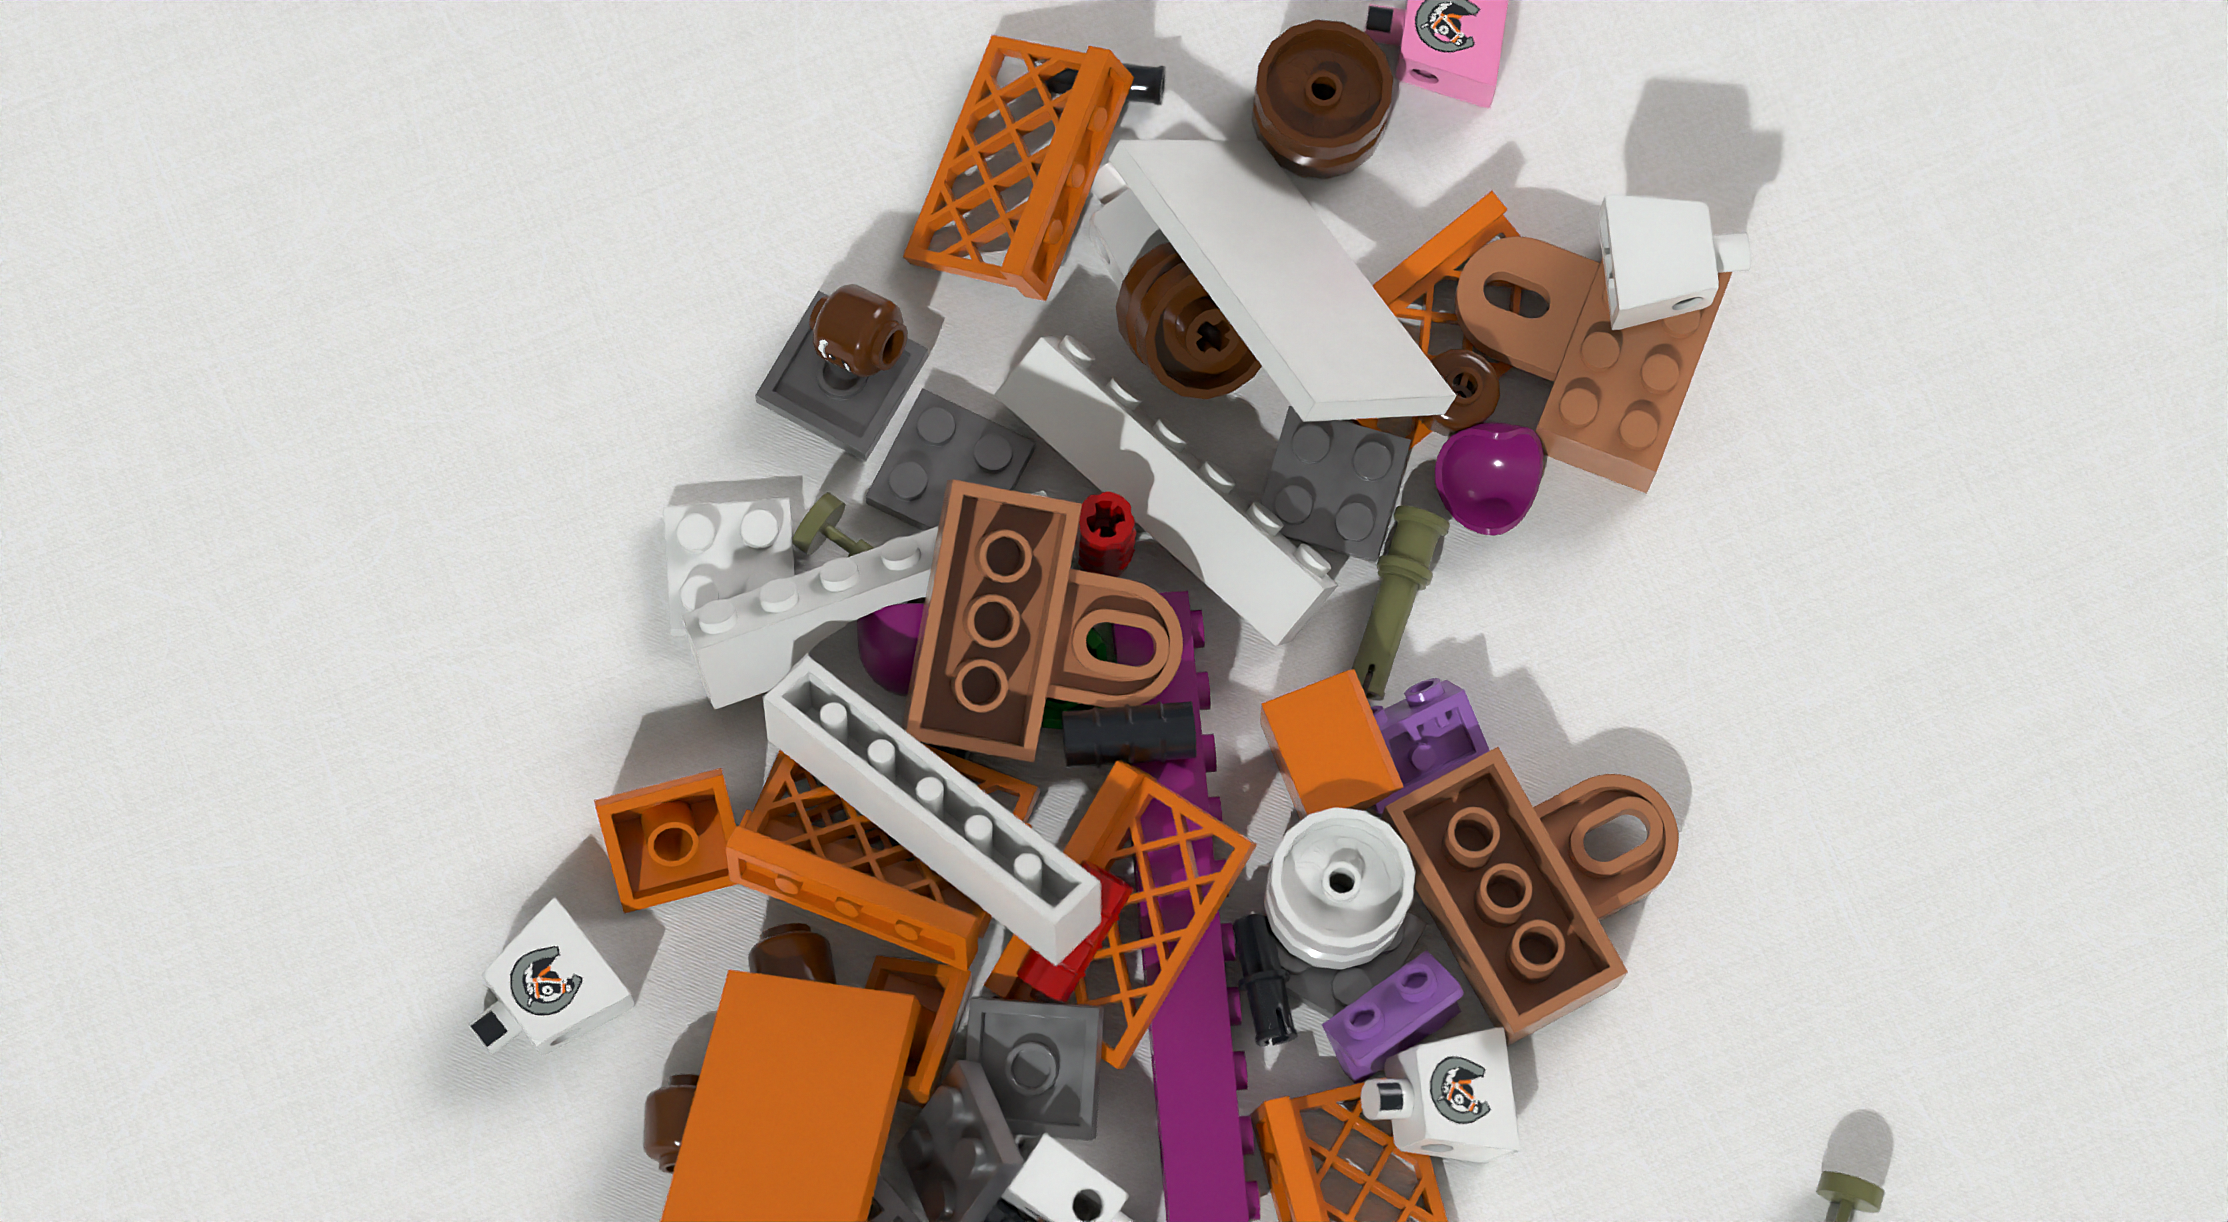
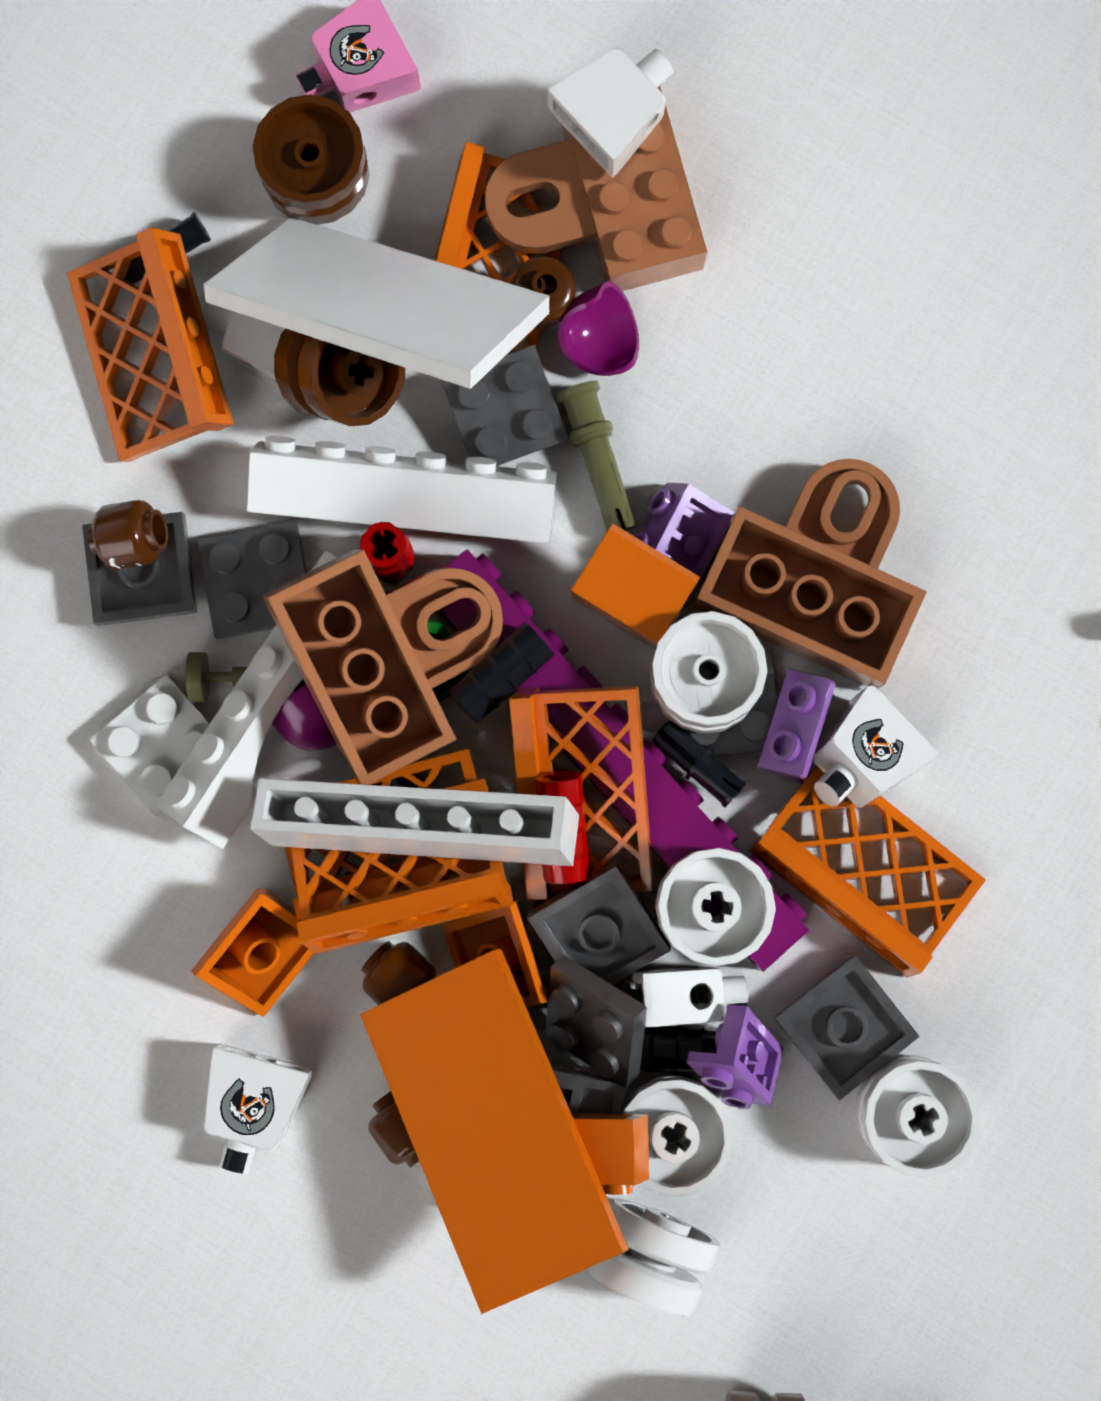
camera: 30 degrees left, 10 degrees up
none -> white wheel [655,848,776,966]

